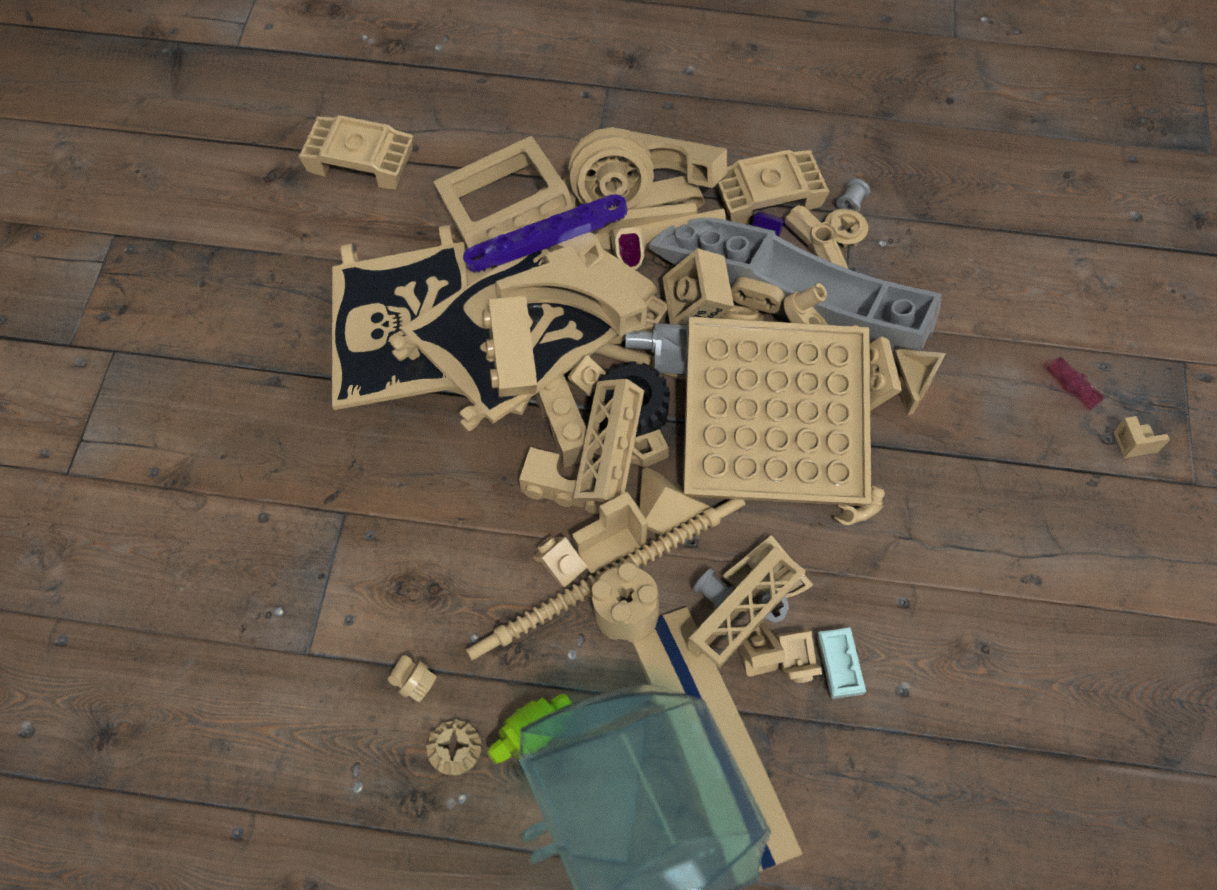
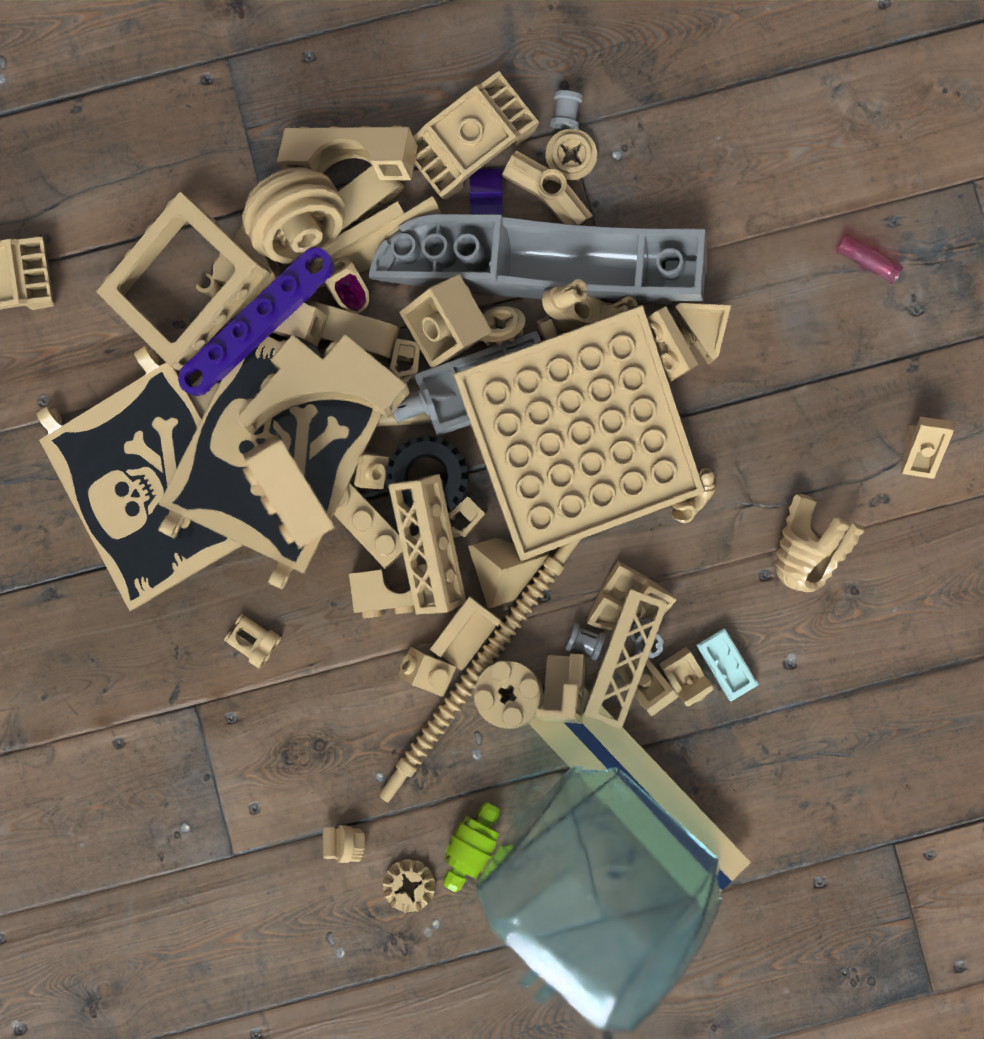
camera: 20 degrees left, 25 degrees up
tan beam [731,277,786,313] -> none
tan panel [1113,416,1170,458] -> none
none -> tan piece [224,614,282,669]
none -> tan panel [535,654,587,724]
none -> tan hair [774,494,865,592]
none -> tan slope [901,416,954,479]

